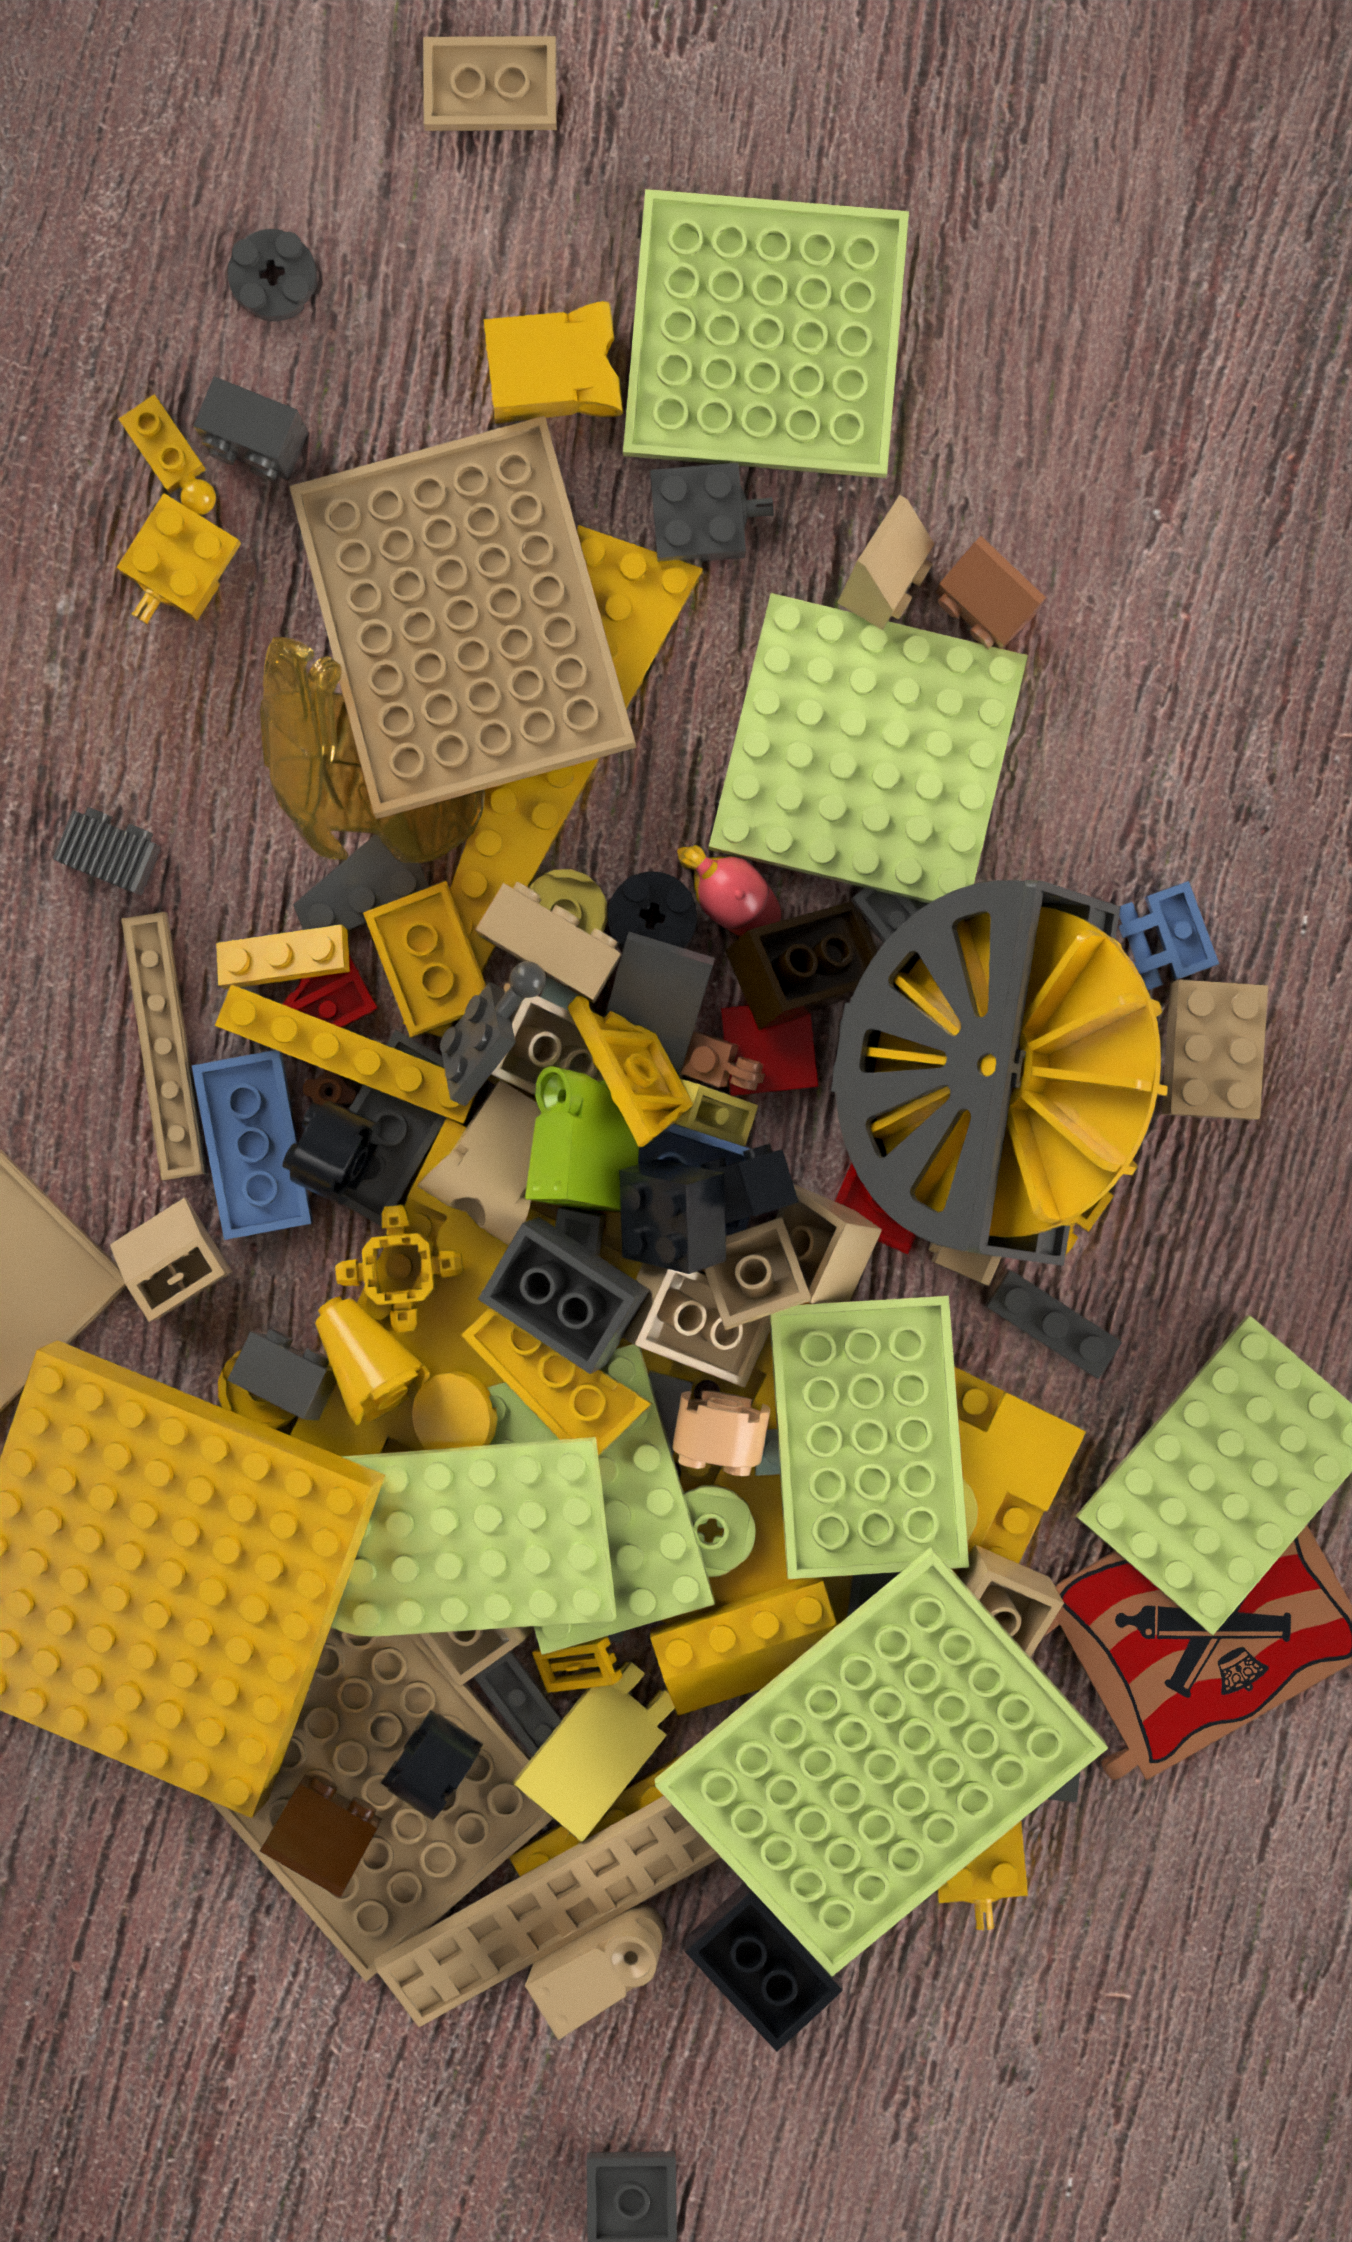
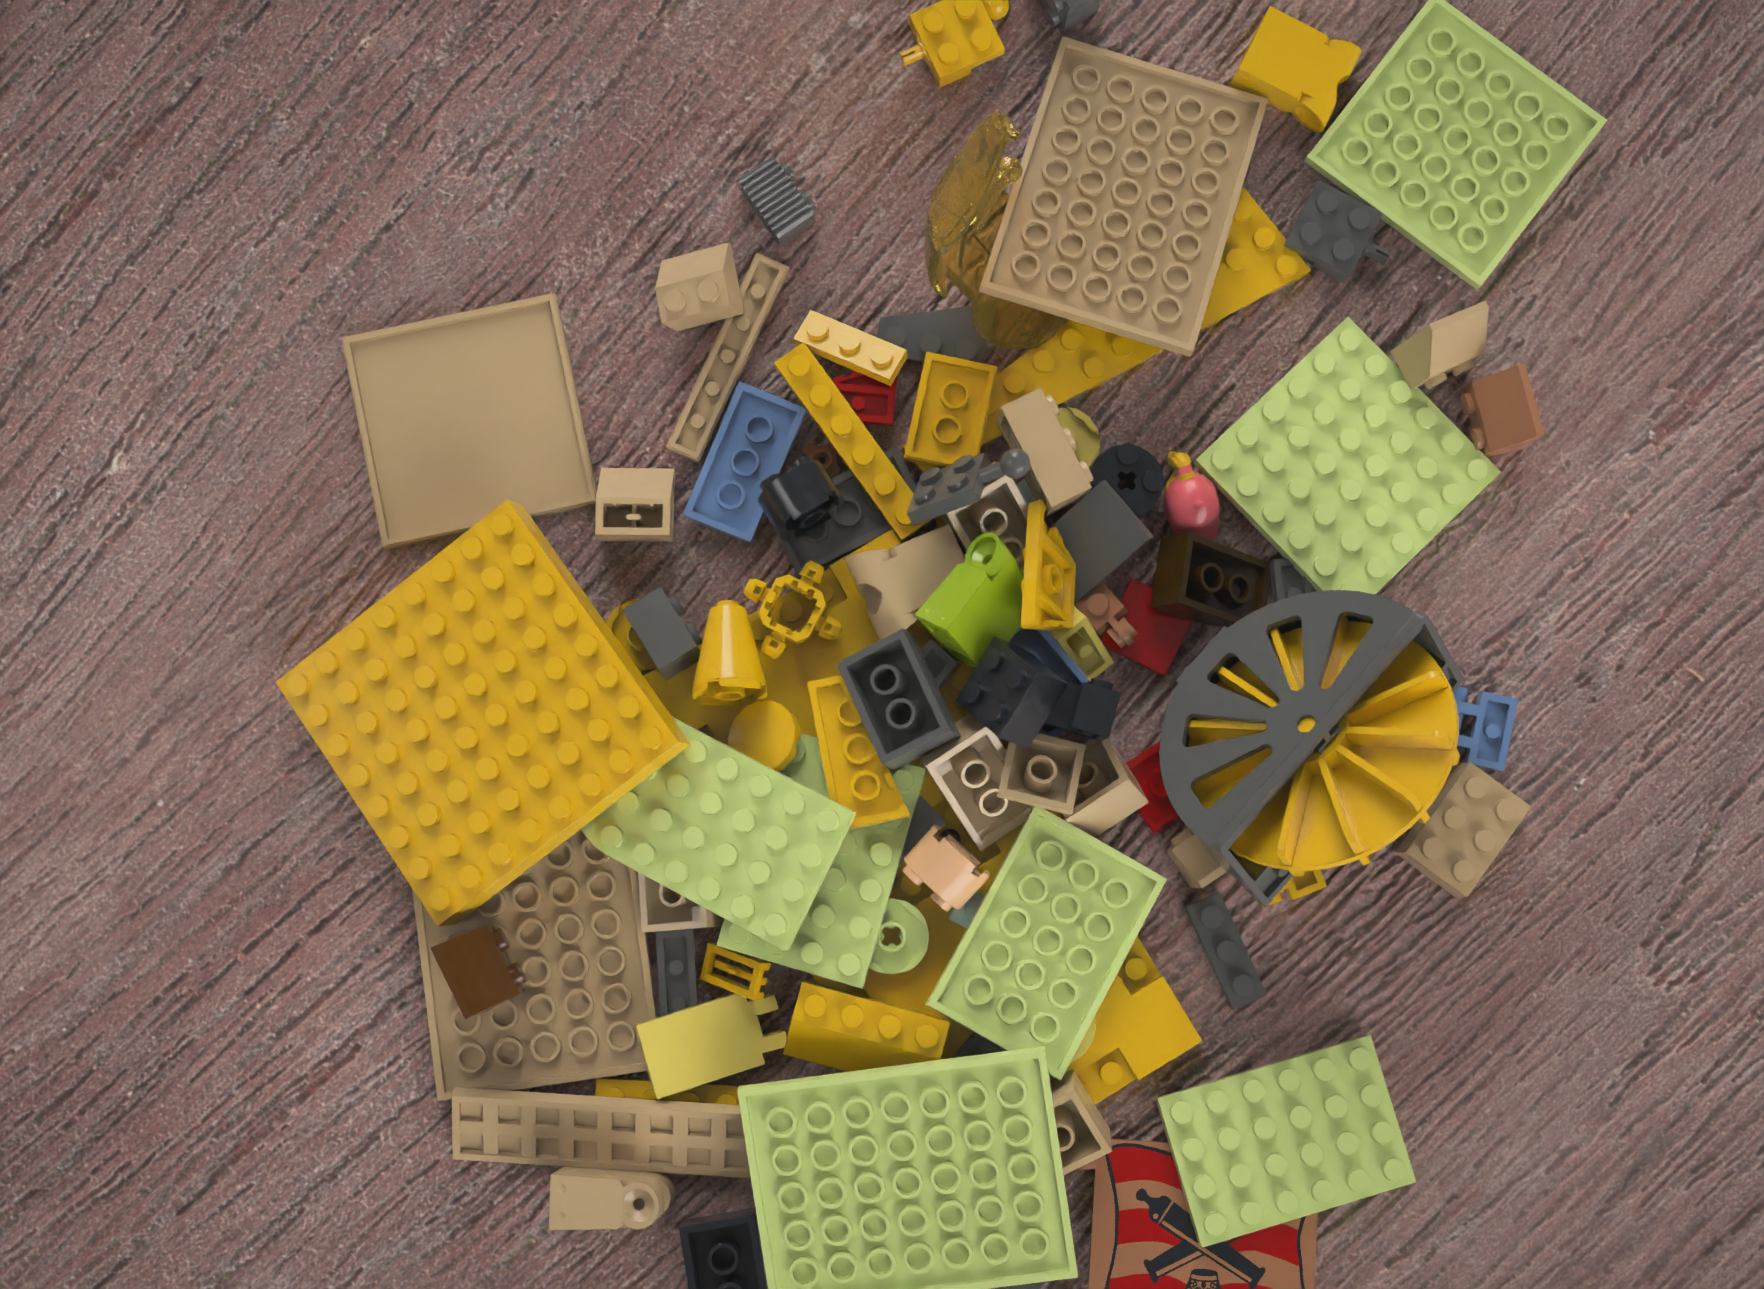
camera: 30 degrees right, 5 degrees down
black brick [381,1710,483,1821] -> none
none -> tan slope [655,242,744,331]

